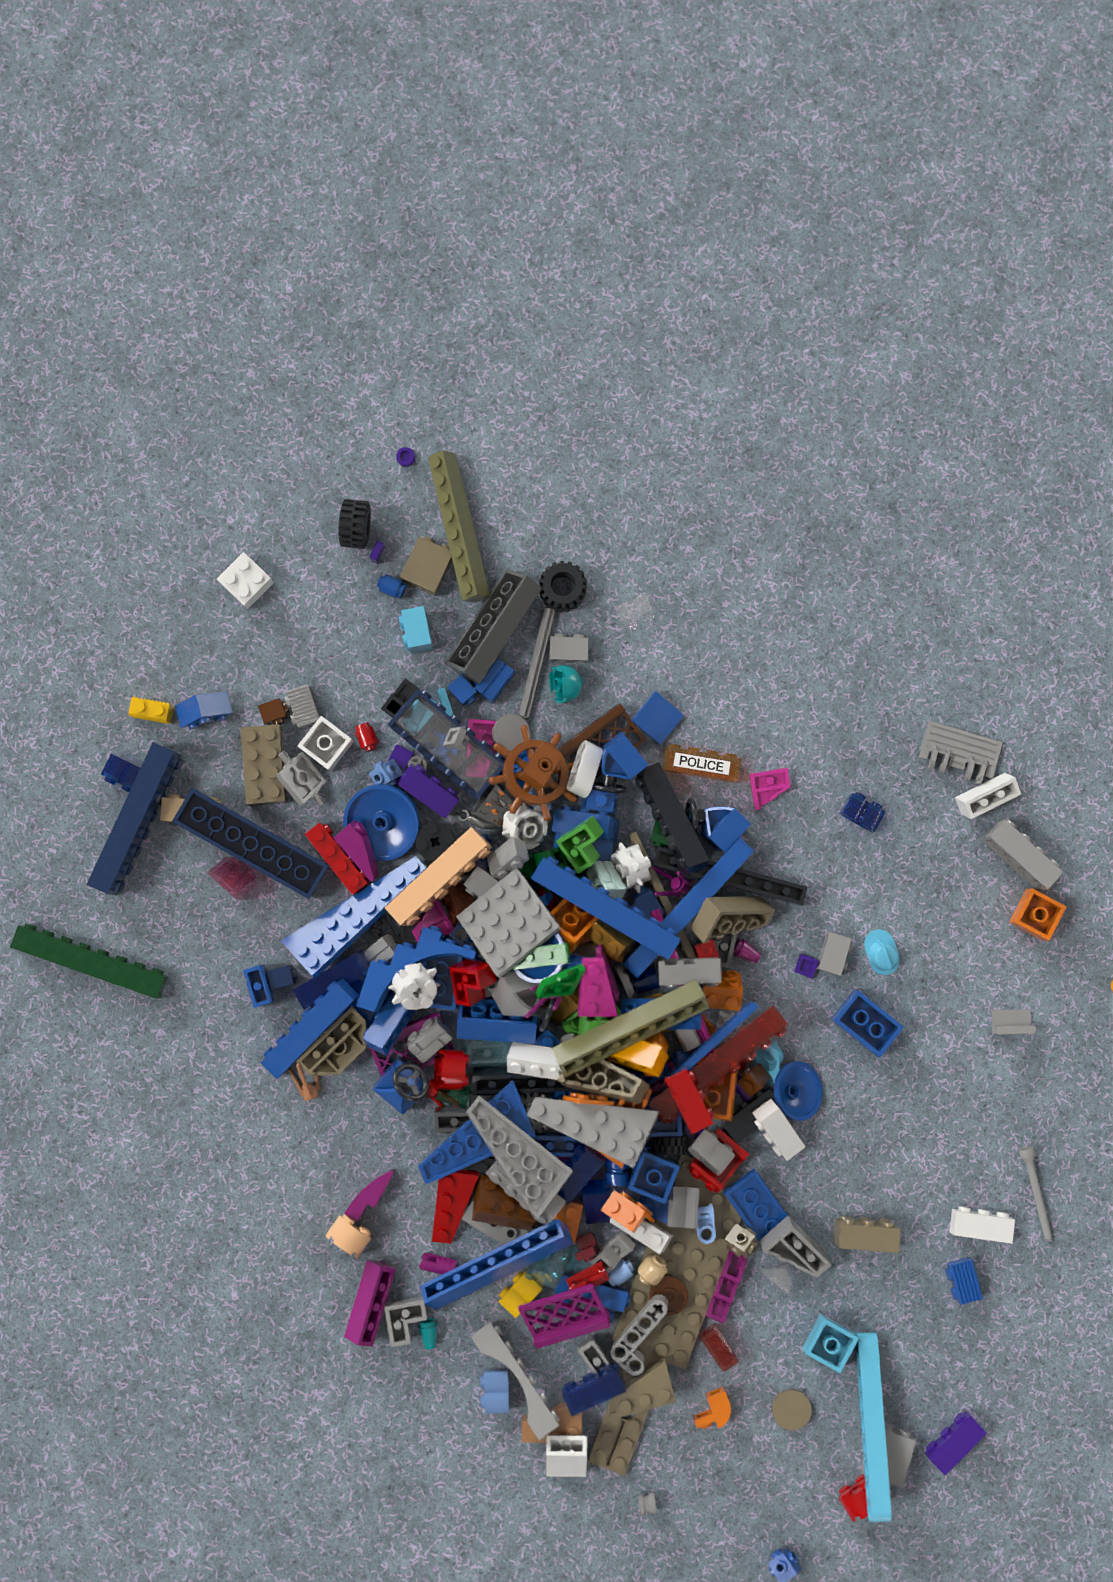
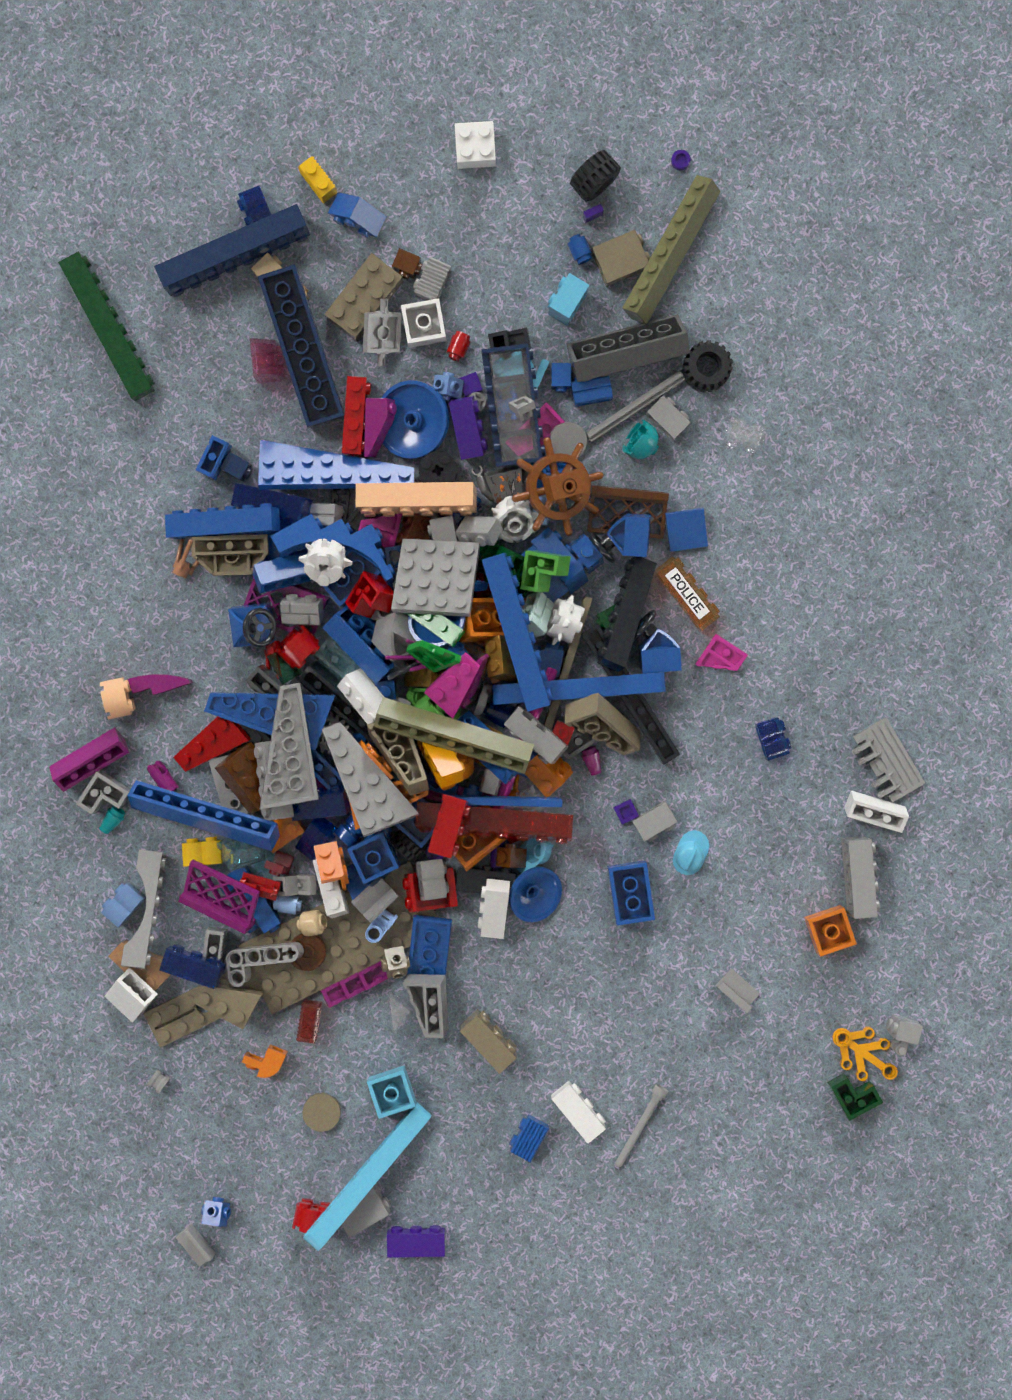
camera: 45 degrees right, 5 degrees up
white beam [567,740,603,798] -> none
magenta plant [652,866,691,897] -> none

